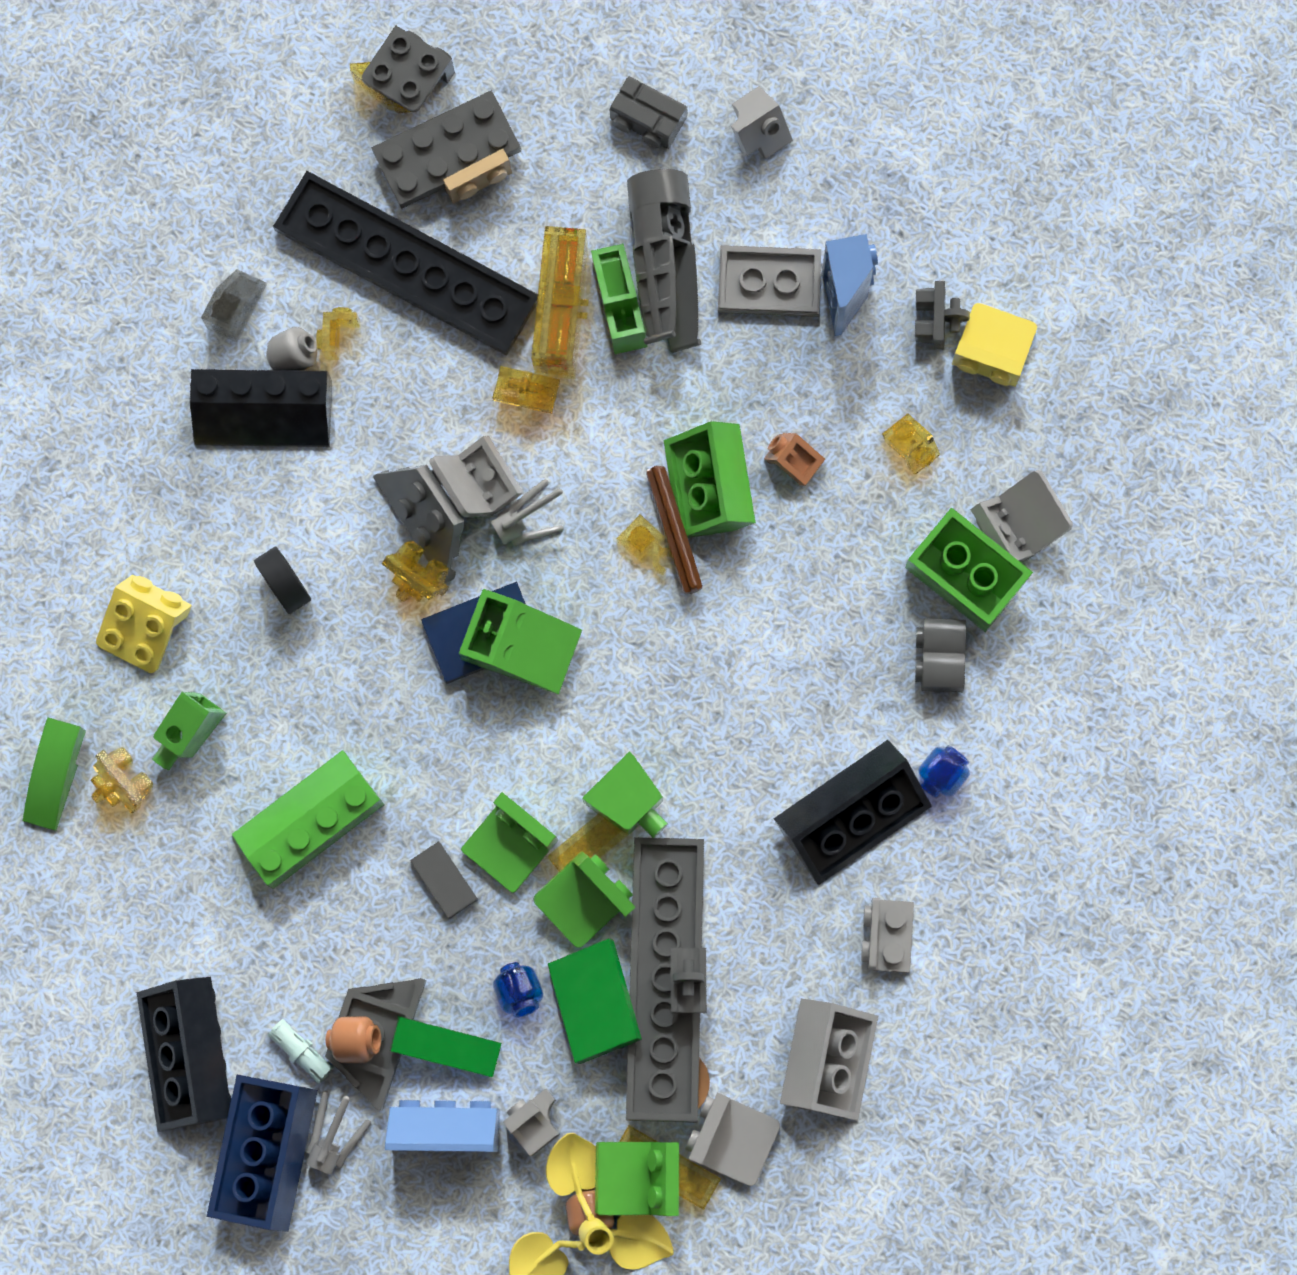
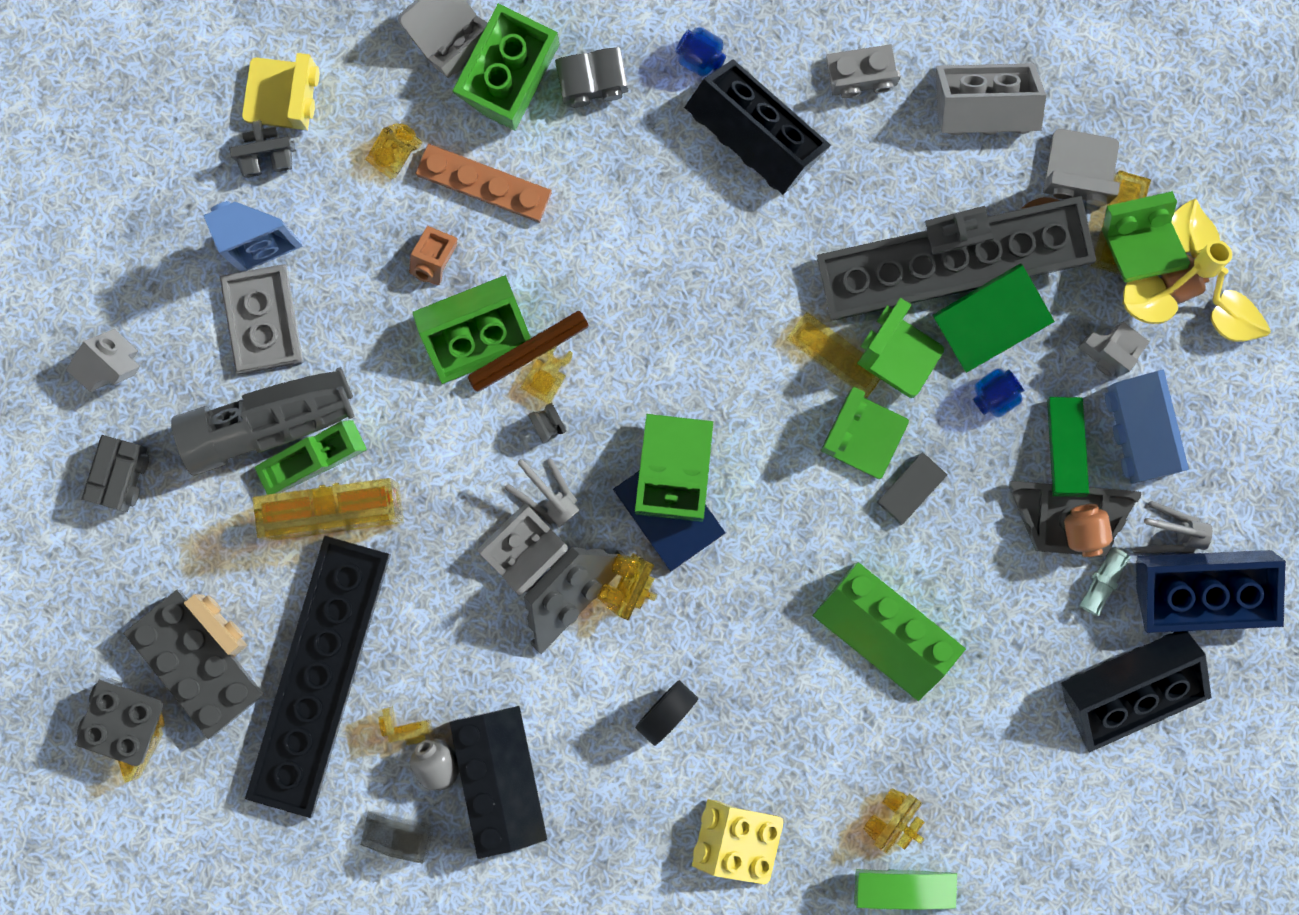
camera: 110 degrees left, 5 degrees up
bright green torso [152,692,227,770] -> none
clear yellow hips [492,366,560,414] -> none
bright green torso [582,751,668,838] -> none
none -> nougat plate [416,144,552,223]
none -> dark grey wheel [528,402,567,444]

